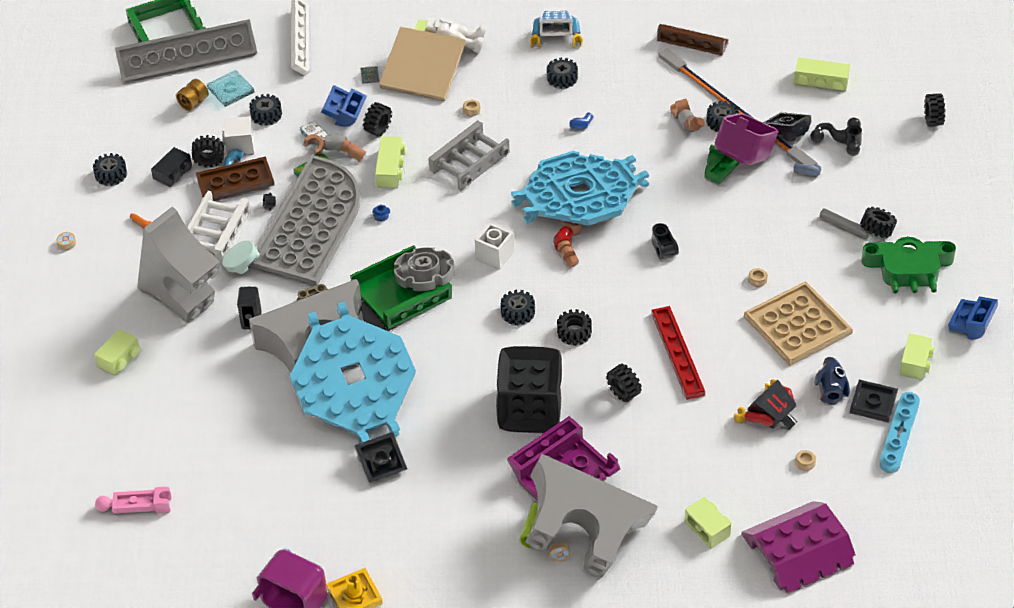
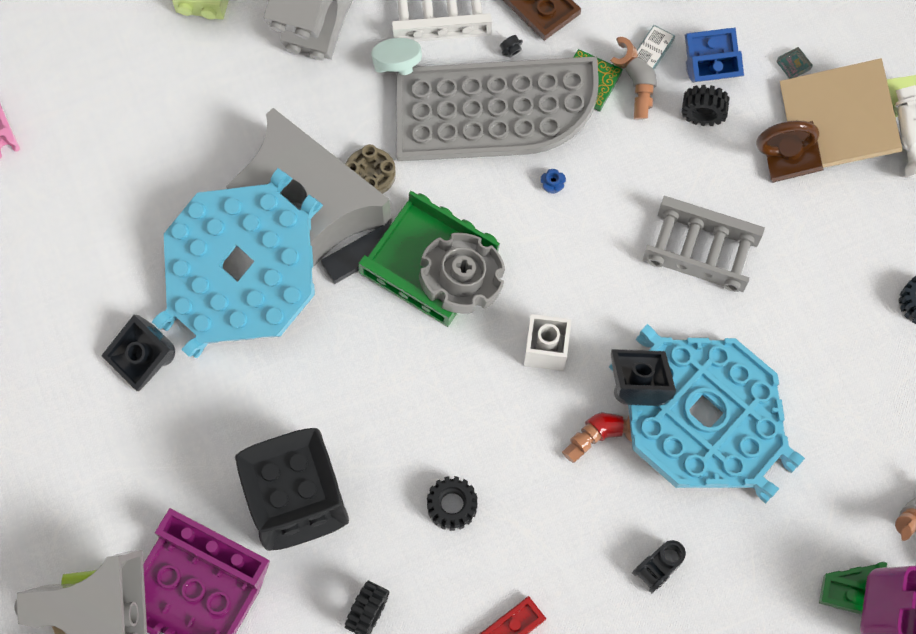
camera: 65 degrees right, 20 degrees up
black brick [237,286,262,329] -> none
yellowish green brick [375,136,406,188] -> none
tan tile [463,100,481,116] -> none
black wheel [500,289,535,325] -> none
blue arm [569,112,594,130] -> none
none -> black slope [611,349,676,406]
none -> reddish brown tile [756,120,824,183]

